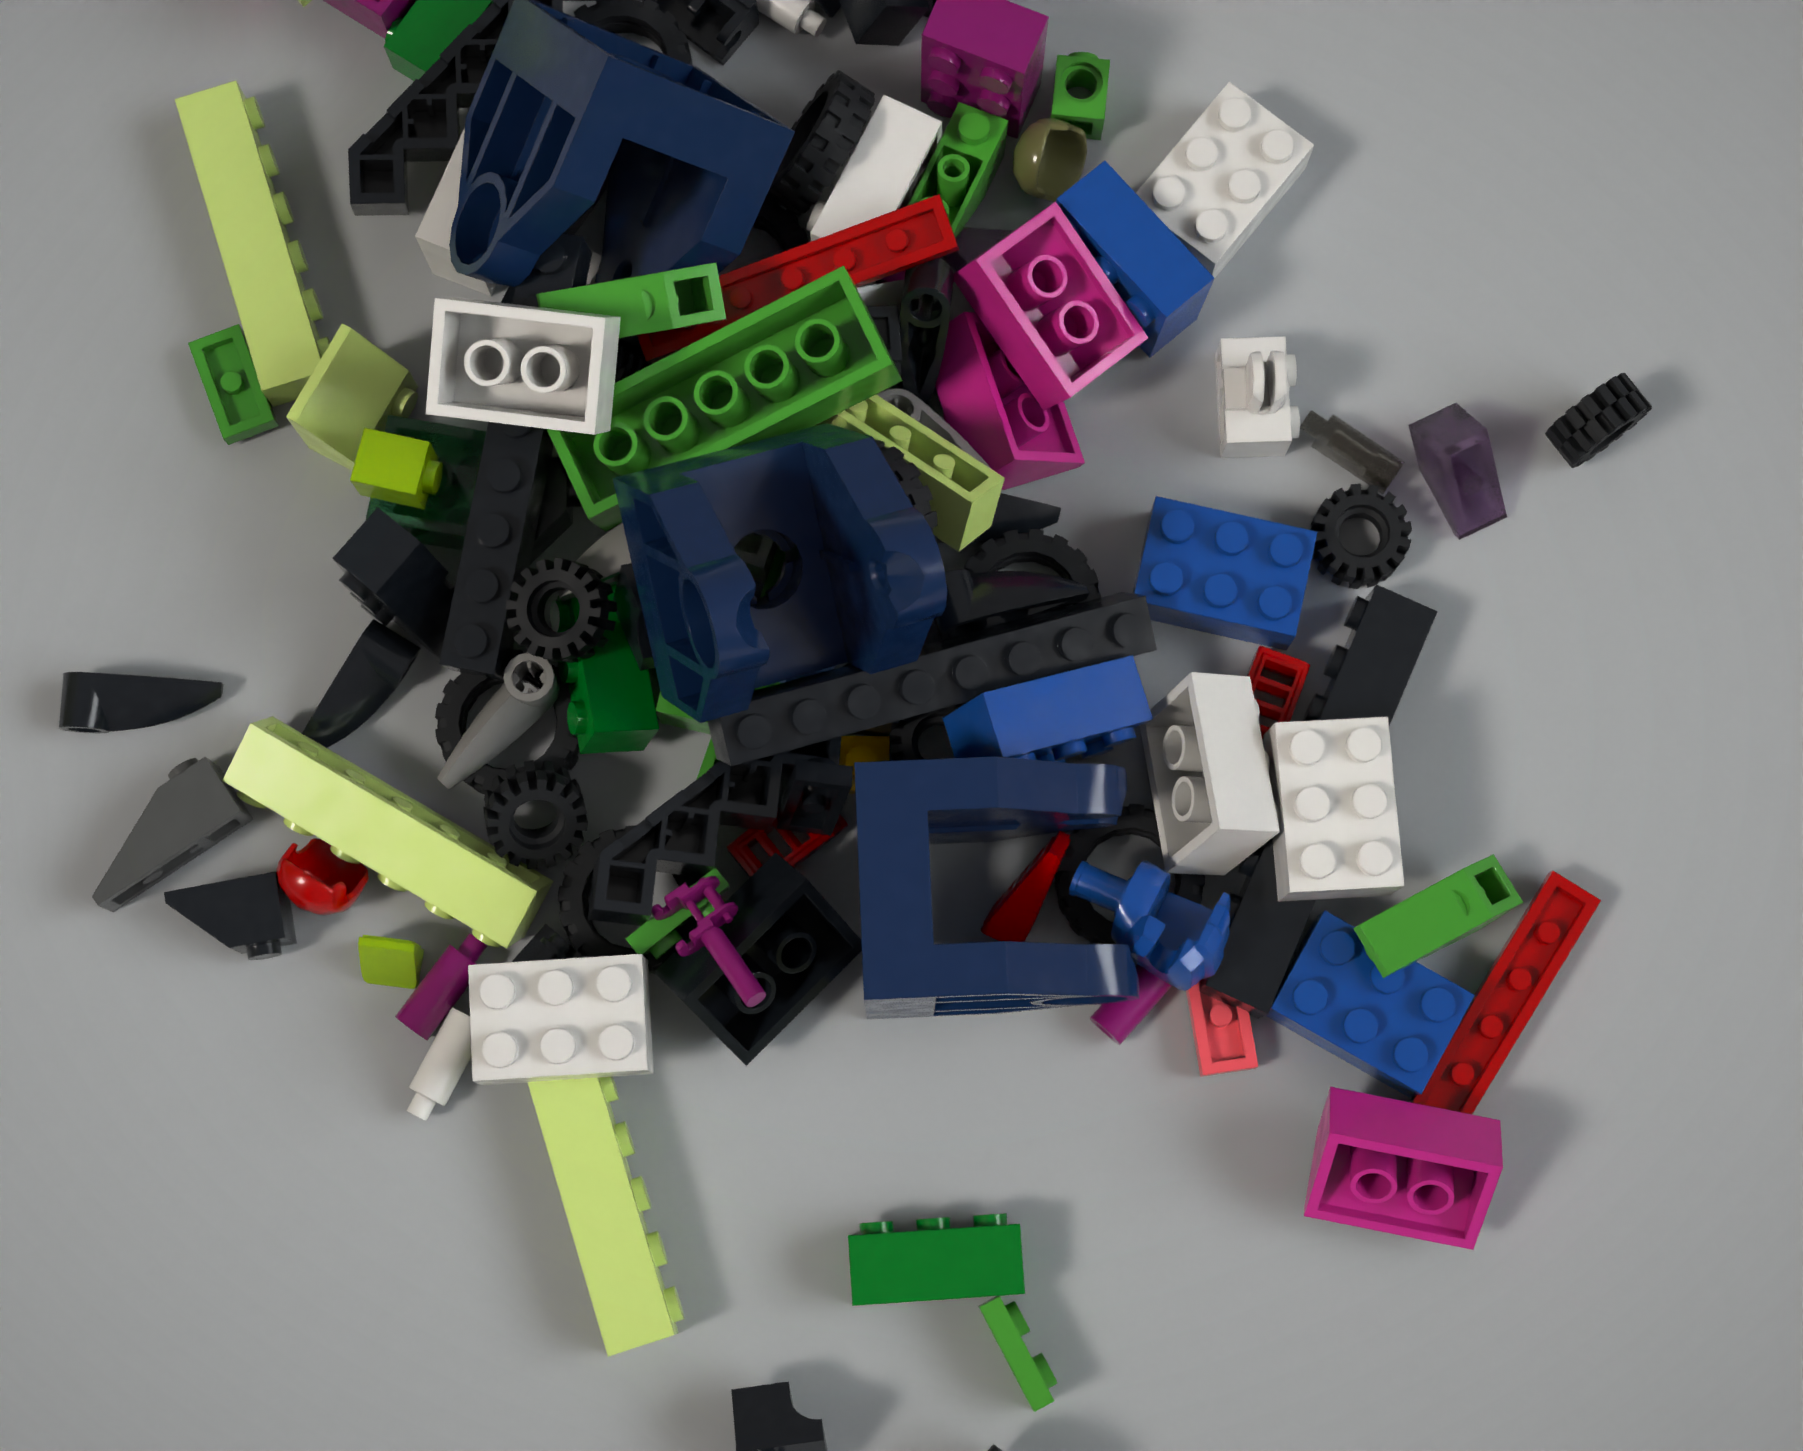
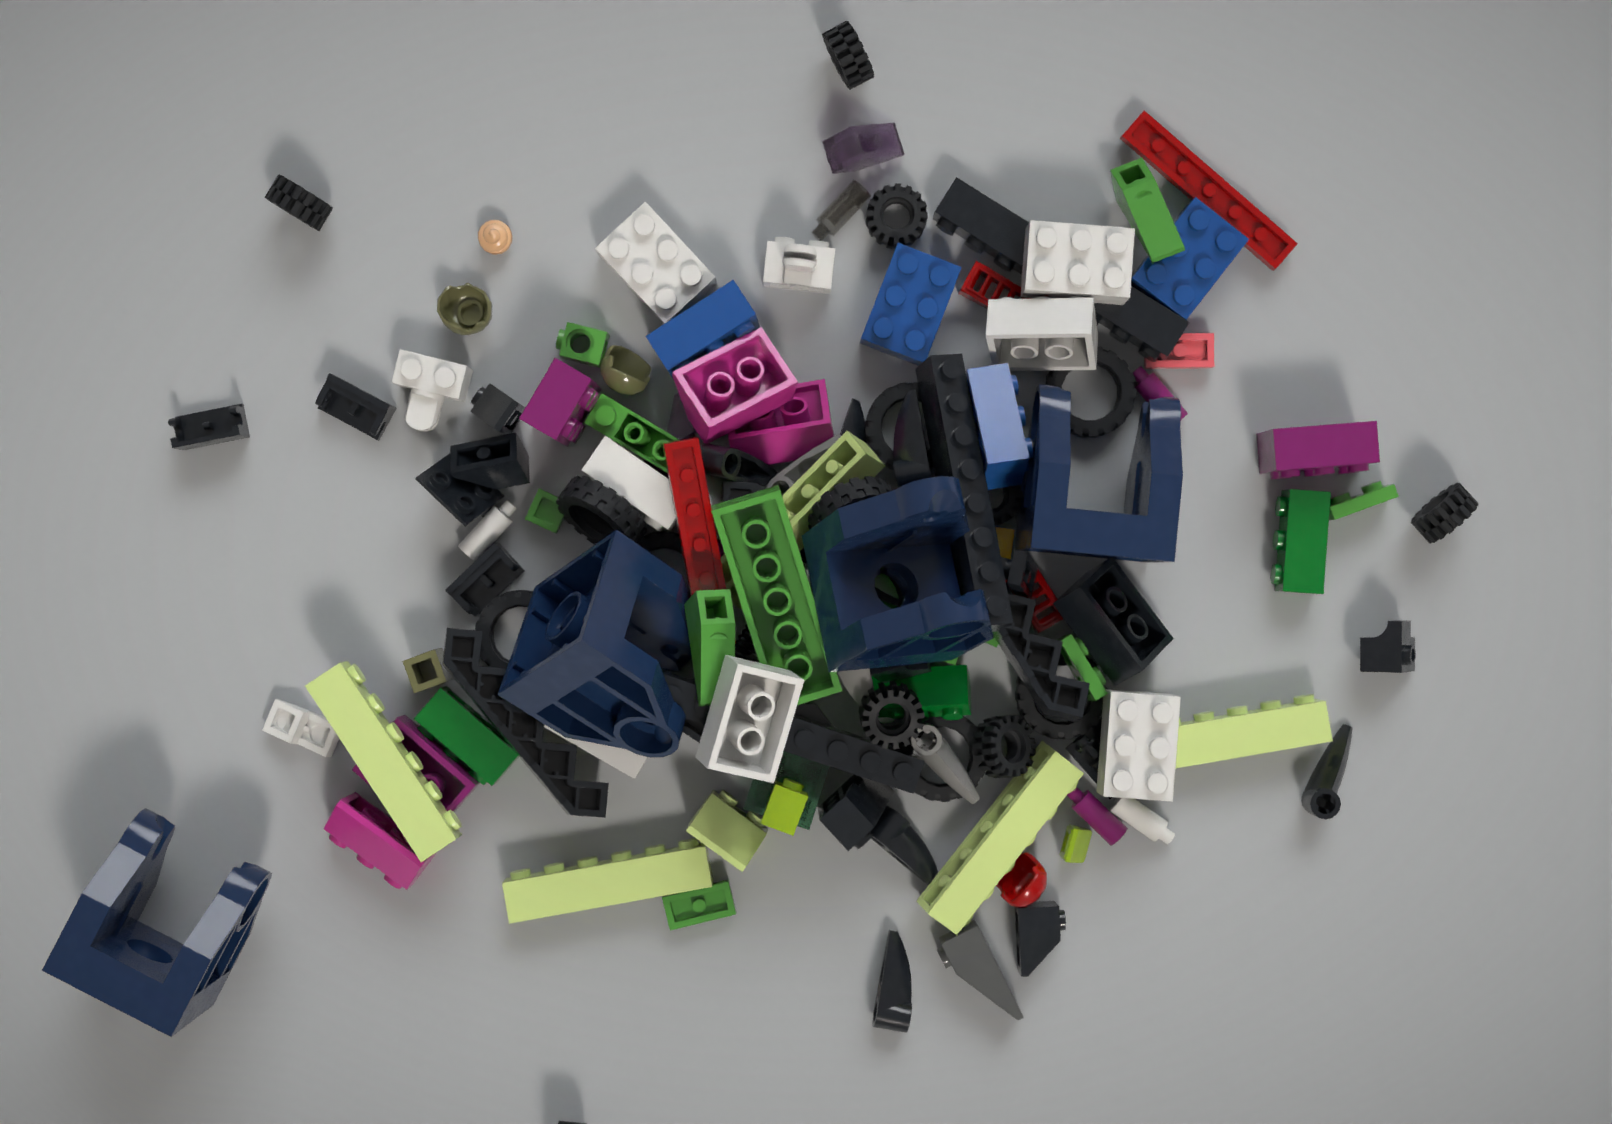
camera: 85 degrees left, 10 degrees up
magenta piece [651,876,766,1007] -> none
red slope [980,831,1071,942] -> none
blue piece [1069,861,1230,991] -> none
dark pink slope [1304,1087,1503,1250] -> none
none -> bright green plate [525,488,565,534]
none -> magenta brick [1256,421,1380,480]
none -> black piece [1301,724,1353,819]

